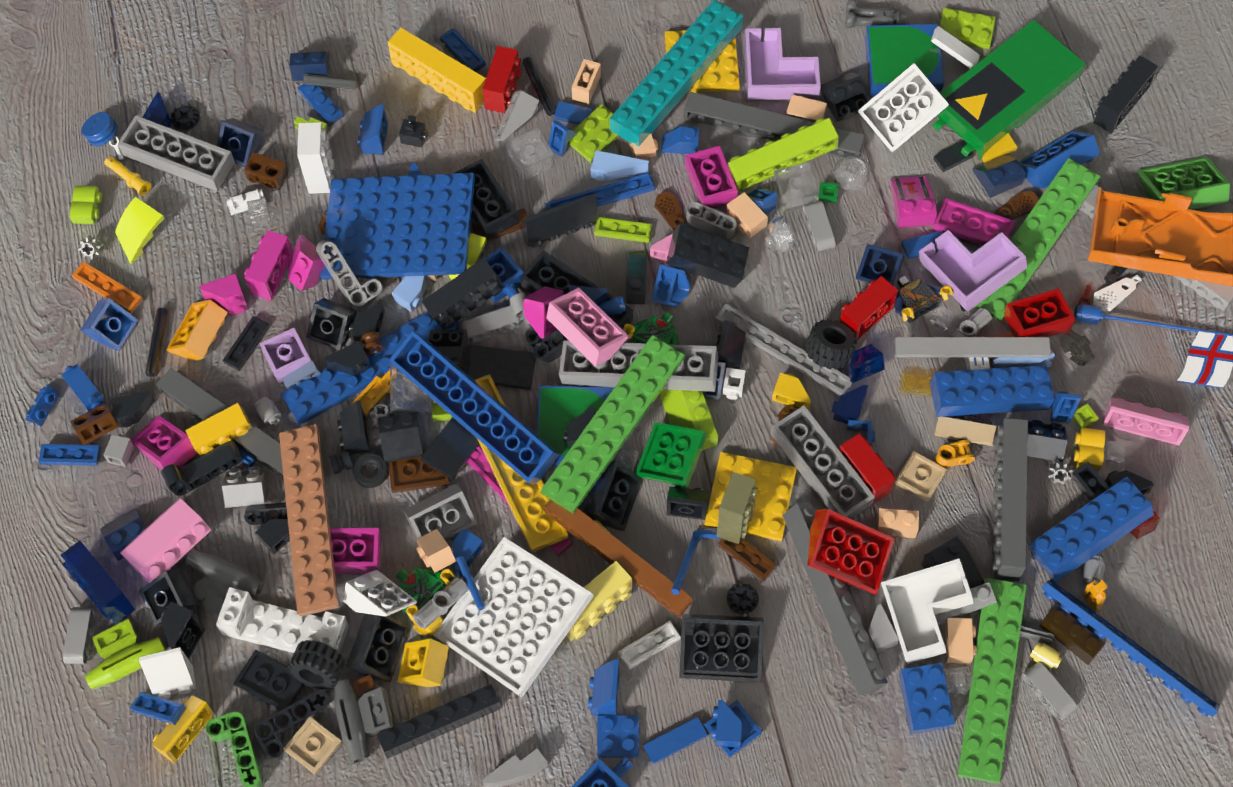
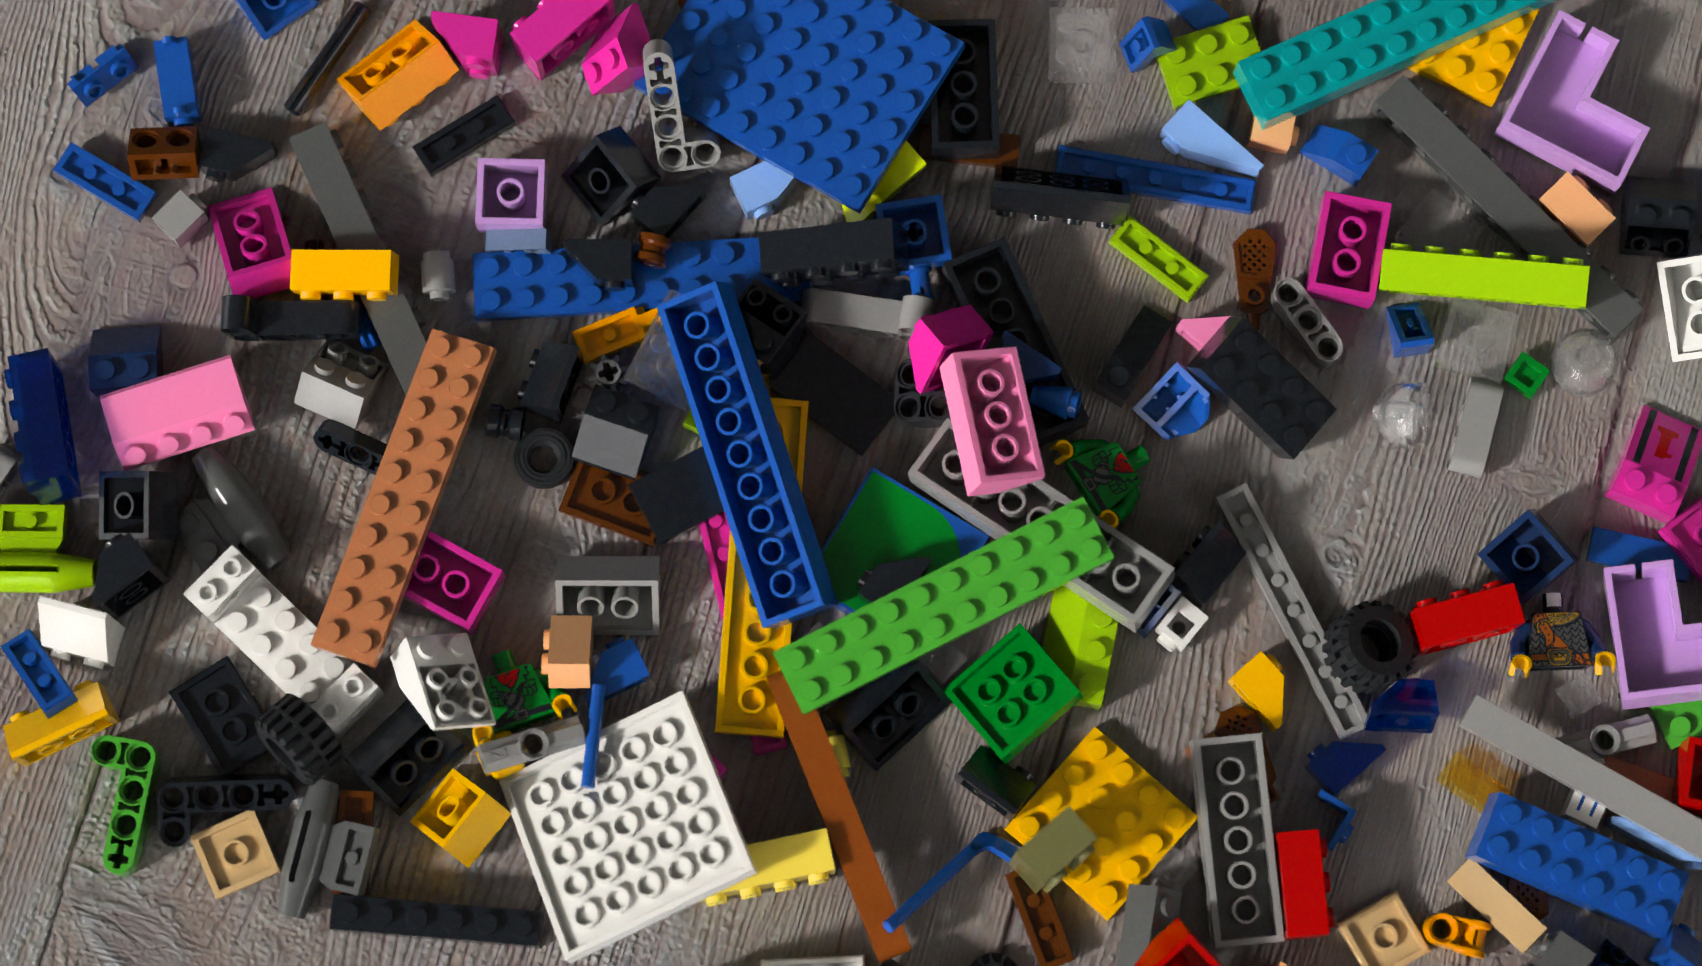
camera: 25 degrees right, 15 degrees up
black slope [255,519,290,554] -> none
light nougat brick [726,192,768,238] -> none

